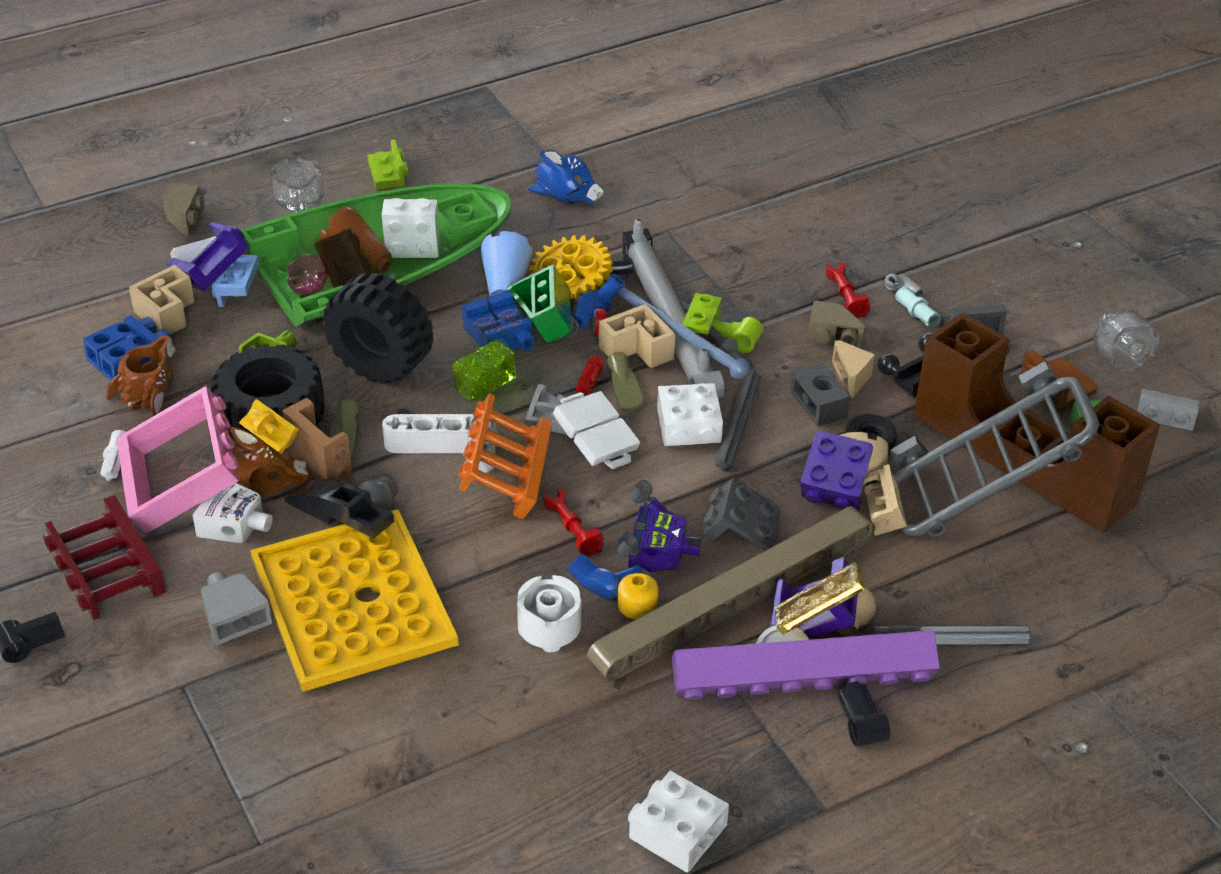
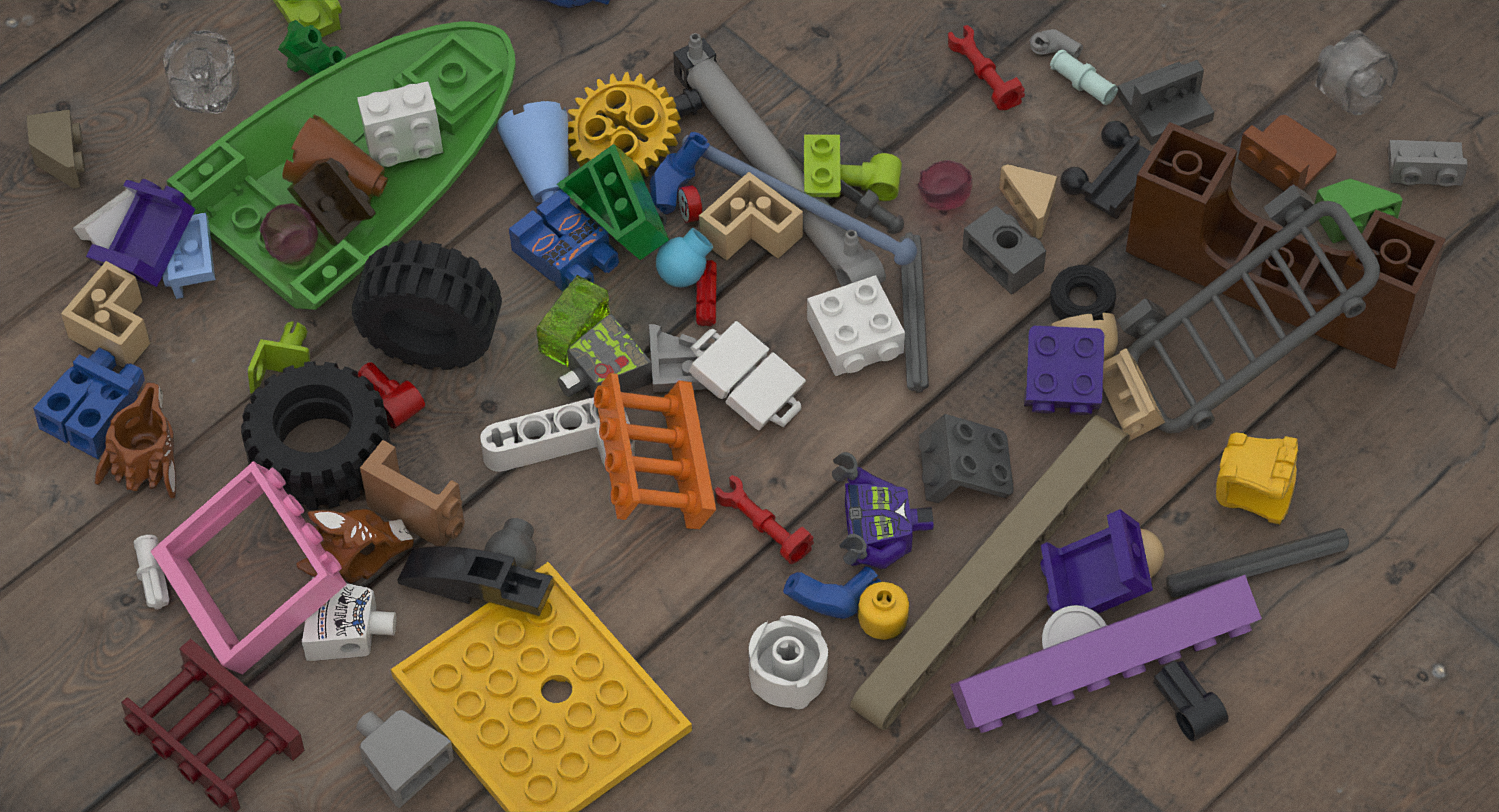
camera: 15 degrees left, 15 degrees up
yellow hips [239,399,299,454] -> none
olive piece [329,400,360,459] -> none
olive piece [607,353,643,411] -> none
clear yellow tile [775,562,865,635] -> none
dark tan slope [808,300,865,349] -> none
none -> green hips [278,20,346,77]
none -> red pin [358,362,425,429]
none -> torso [558,313,652,398]
none -> medium azure piece [656,228,714,288]
none -> clear pink hair [917,160,973,211]
none -> yellow piece [1216,432,1298,525]

